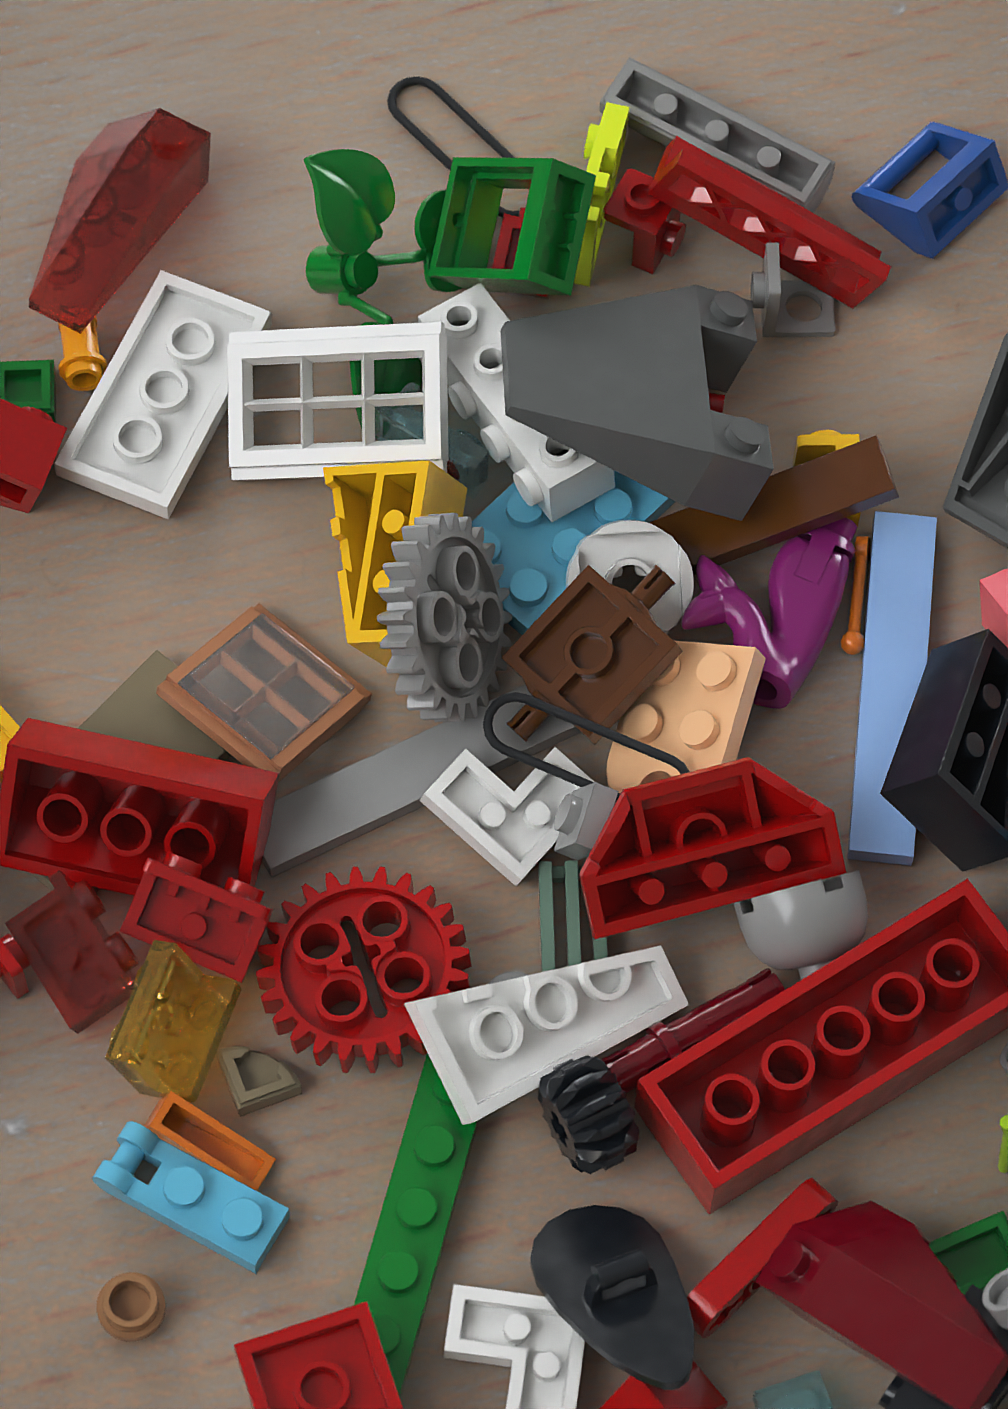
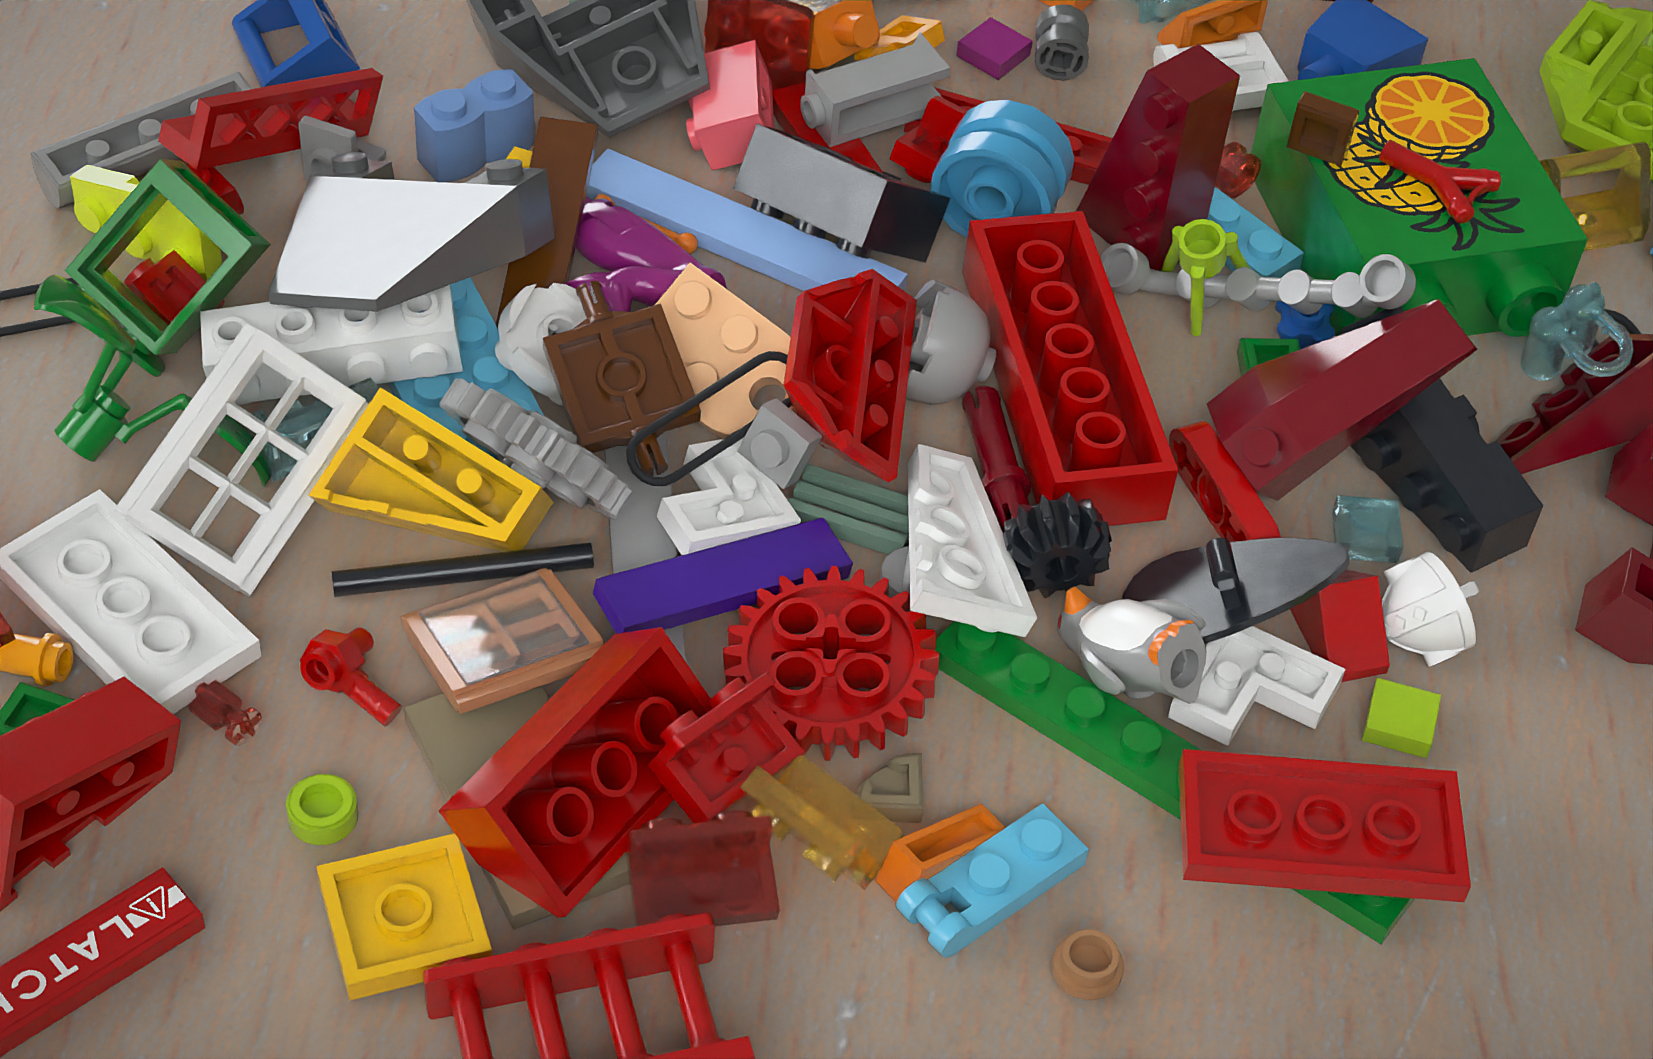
camera: 70 degrees left, 15 degrees down
none -> clear red piece [188,680,262,746]
none -> lime tile [286,774,358,845]
none -> red piece [299,627,402,727]
none -> black bar [331,542,594,597]
none -> medium blue brick [414,69,535,182]
none -> dark purple tile [593,518,853,634]
none -> light grey animal [1057,587,1207,704]

